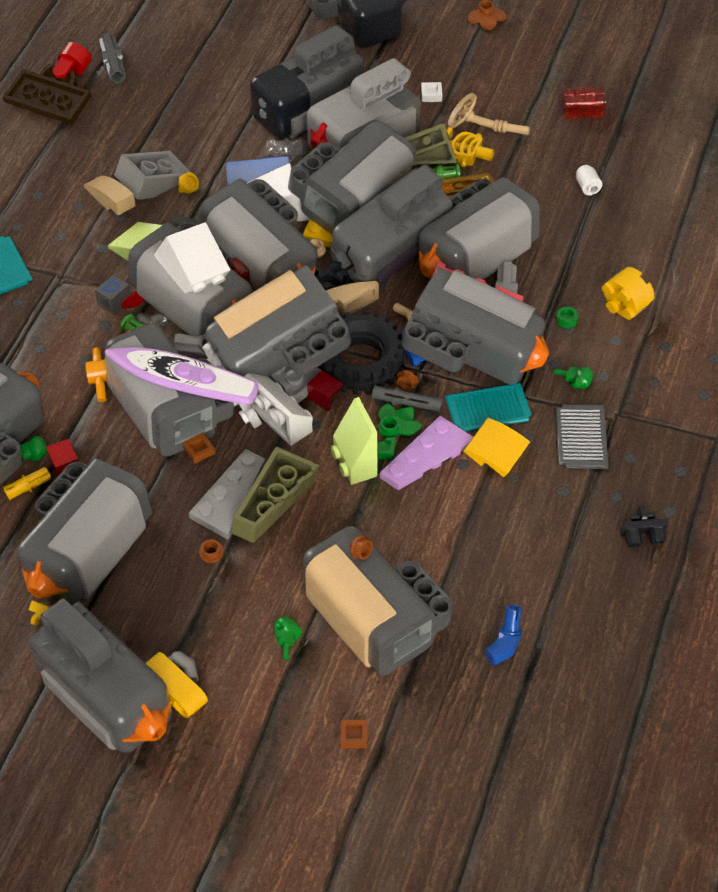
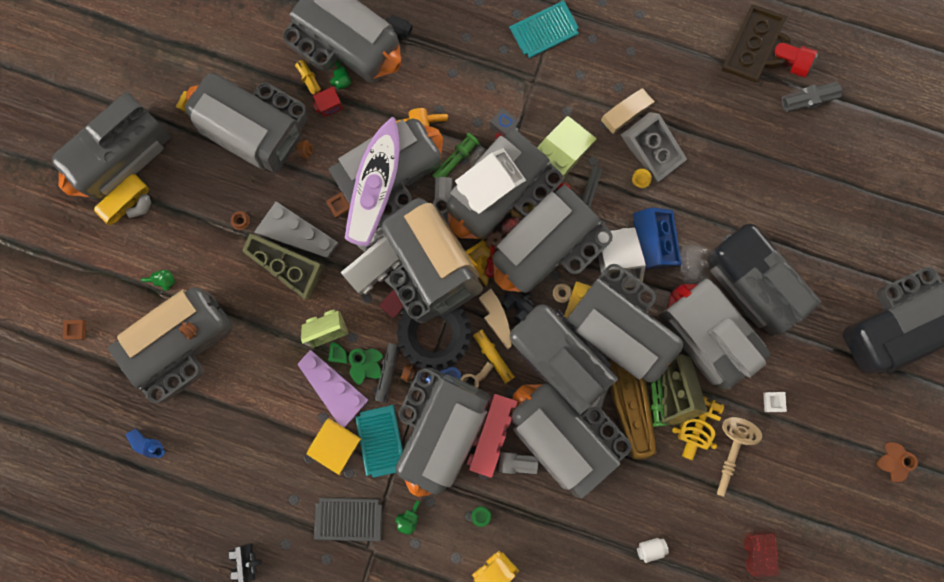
camera: 90 degrees right, 30 degrees up
none -> yellow pin [473,329,515,384]

